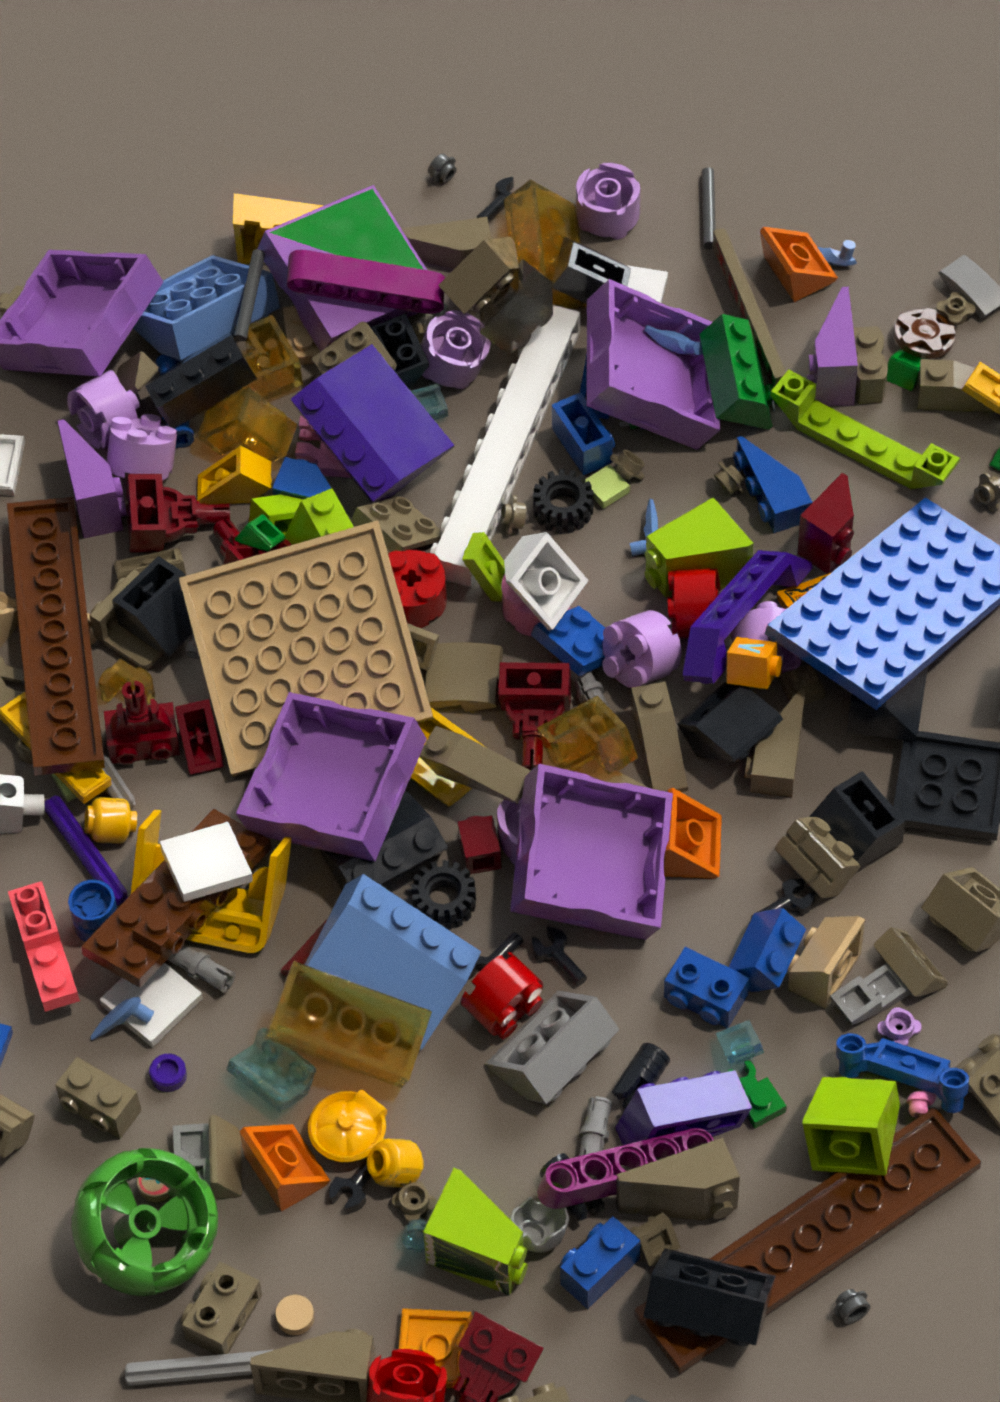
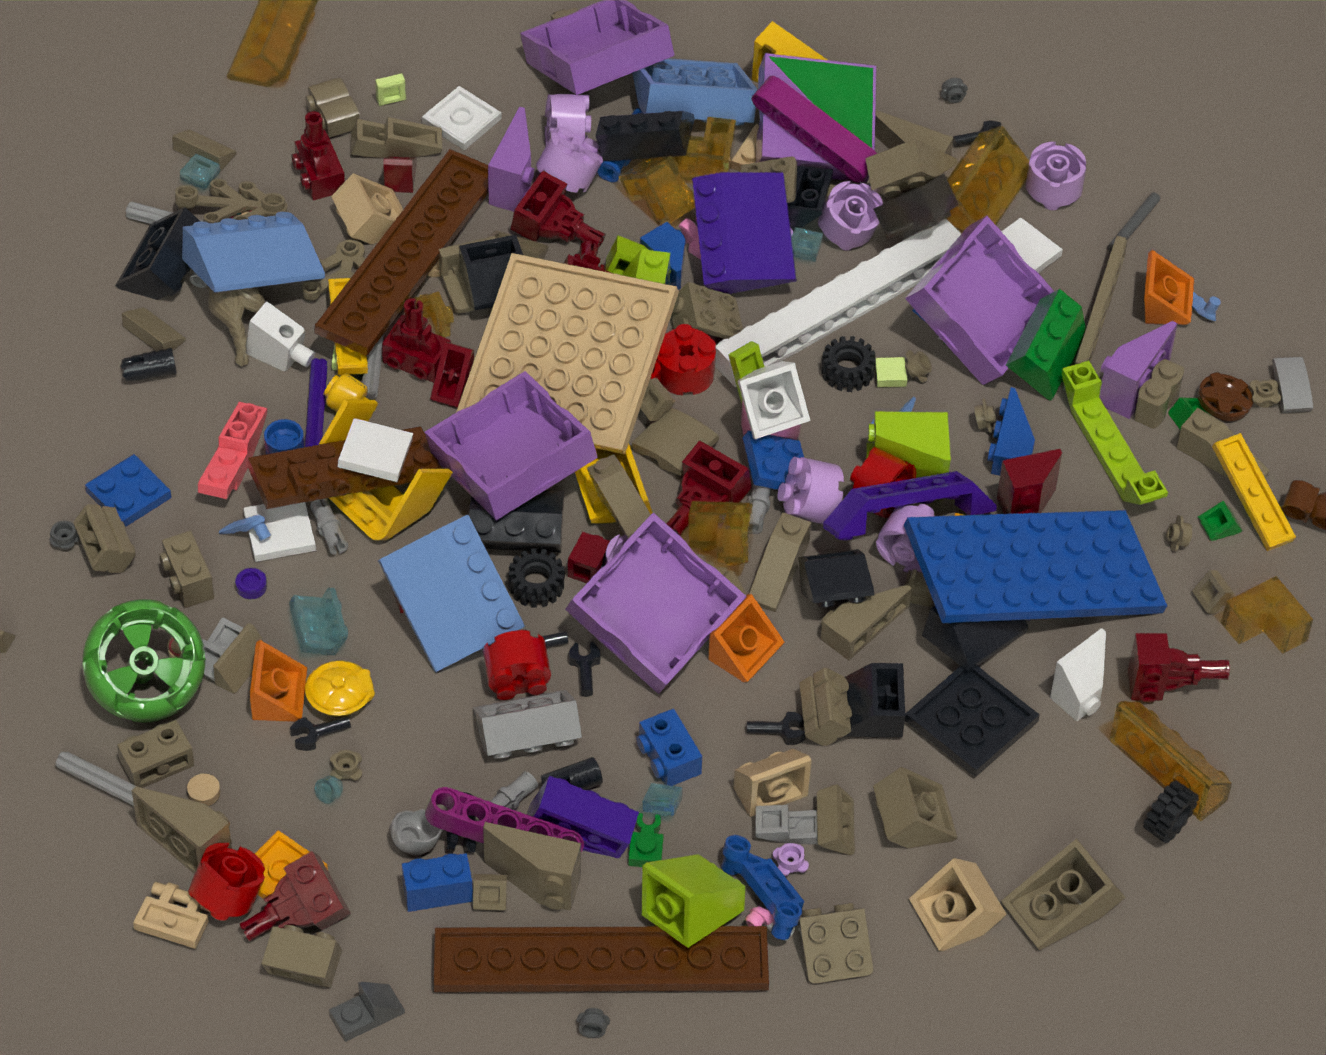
camera: 30 degrees right, 5 degrees down
dark tan slope [117,351,159,394] -> none
yellow slope [197,446,272,504] -> none
dark grey bar [234,249,265,342] -> none
green slope [234,514,286,551] -> none
clear yellow slope [264,961,432,1088] -> none
yellow head [367,1138,424,1188] -> none
lime slope [423,1168,528,1296] -> none
dark tan plate [500,495,526,535] -> none
black slope [551,237,631,304] -> none
blue brick [552,392,615,476] -> none
black slope [643,1248,775,1346] -> none
medium blue bar [645,325,703,355] -> none
light orange brick [727,637,782,689] -> none
blue brick [729,908,806,992] -> none

